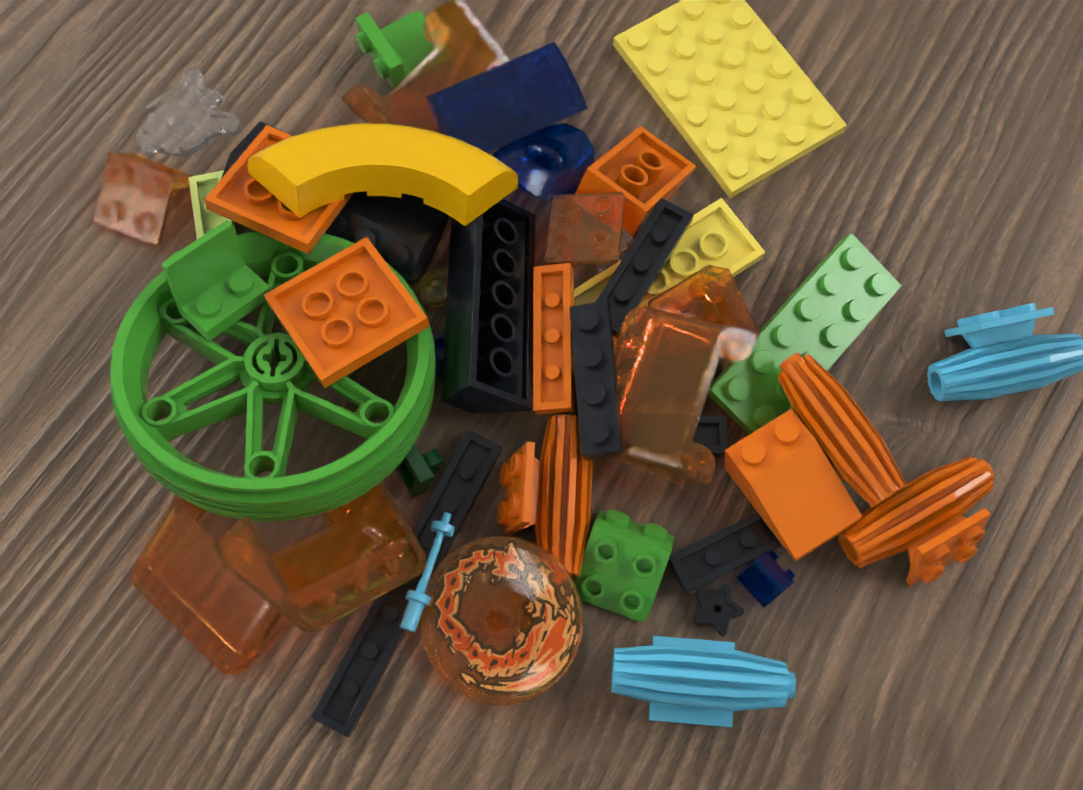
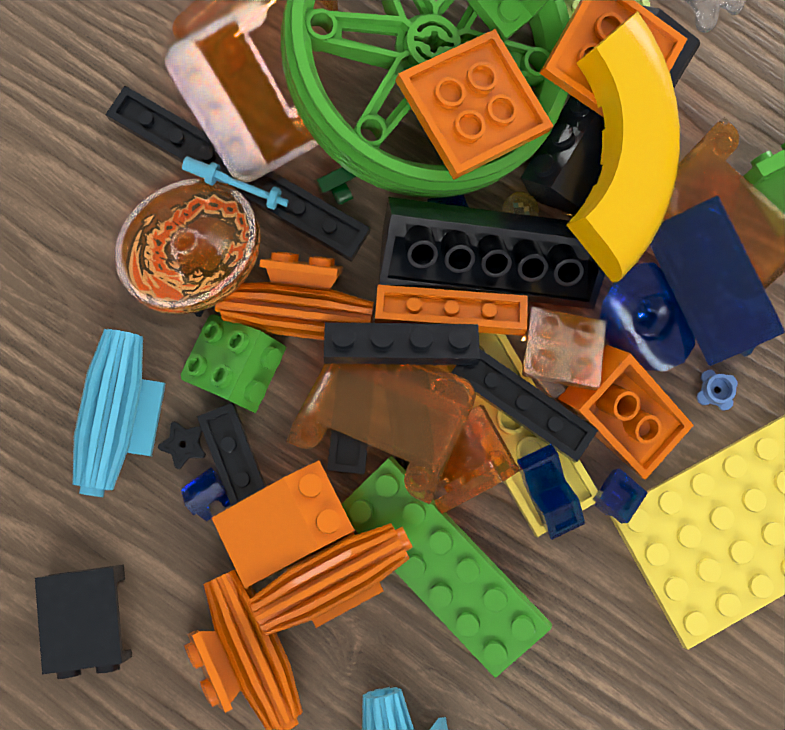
camera: 90 degrees right, 10 degrees up
none -> black panel [35,564,132,679]
none -> clear blue slope [517,444,585,540]
none -> clear blue tile [593,468,648,524]
none -> medium blue plate [696,370,738,411]

